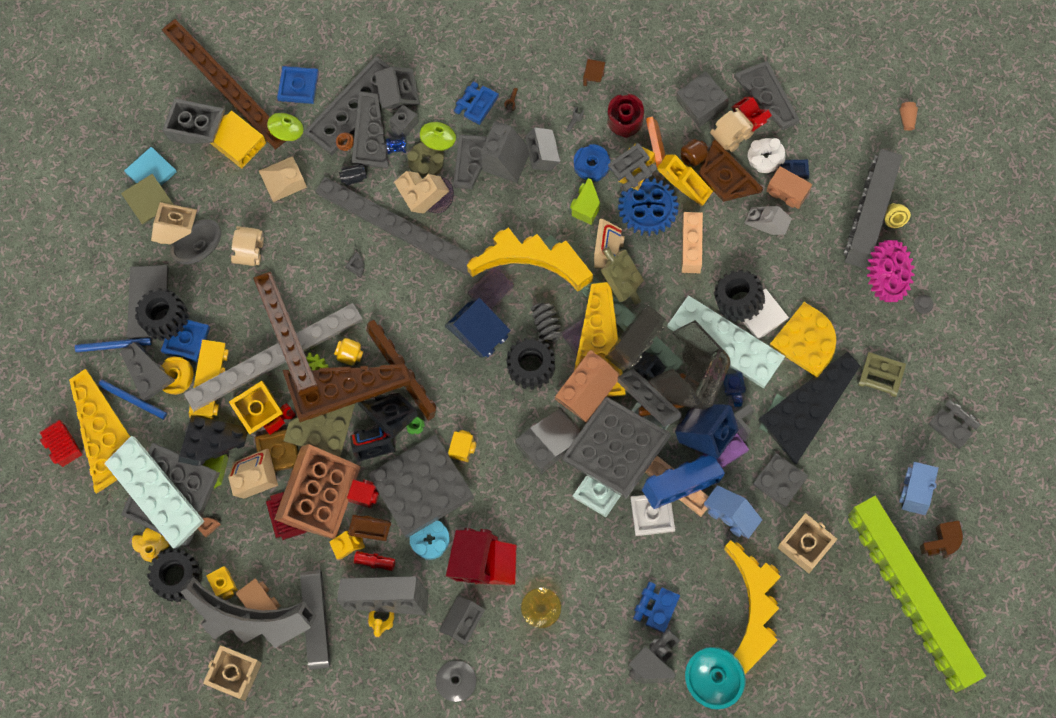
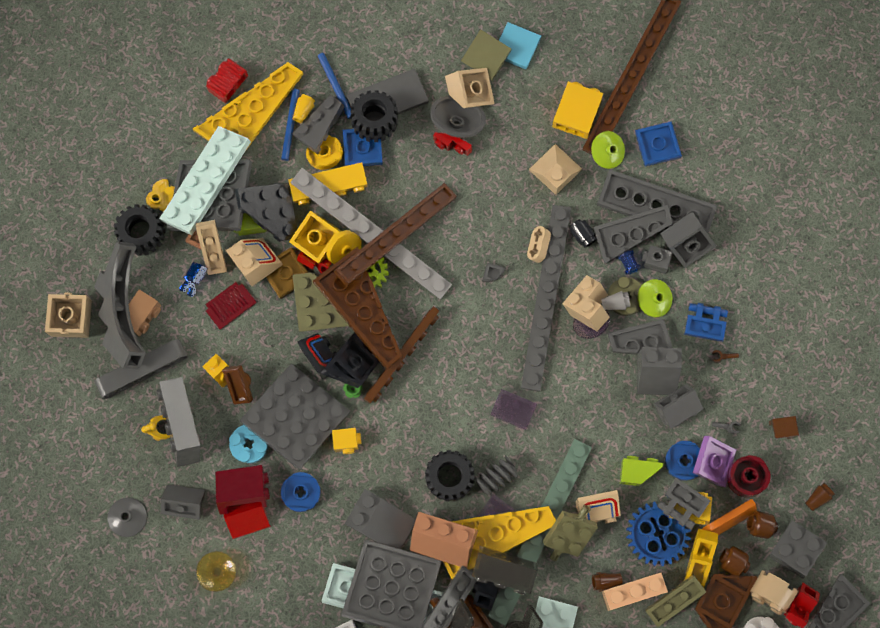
camera: 70 degrees right, 5 degrees up
dark grey slope [162,98,225,144] -> none
yellow brick [206,566,238,600] -> none
tan brick [231,226,264,266] -> none
nougat slope [274,444,361,539] -> none
yellow head [334,338,364,366] -> none
dark orange plate [336,132,354,151] -> none
red brick [347,480,379,509] -> none
red pin [354,551,396,572] -> none
dark blue slope [444,298,511,358] -> none
yellow arch [467,227,593,291] -> none
none -> clear blue plate [179,262,208,297]
none -> tan plate [196,220,227,275]
none -> blue plate [281,472,321,512]
none -> yellow cone [292,94,315,123]
none -> yellow plate [326,230,362,264]
none -> red slope [433,132,472,156]
none -> tan beam [527,226,551,263]
none -> reddish brown cone [592,572,623,592]
none -> light grey cone [601,291,630,310]
none -> olive plate [645,574,706,627]
none -> medium lavender plate [693,436,736,487]
none -> reddish brown head [746,511,778,539]
none -> reddish brown cone [805,483,835,511]

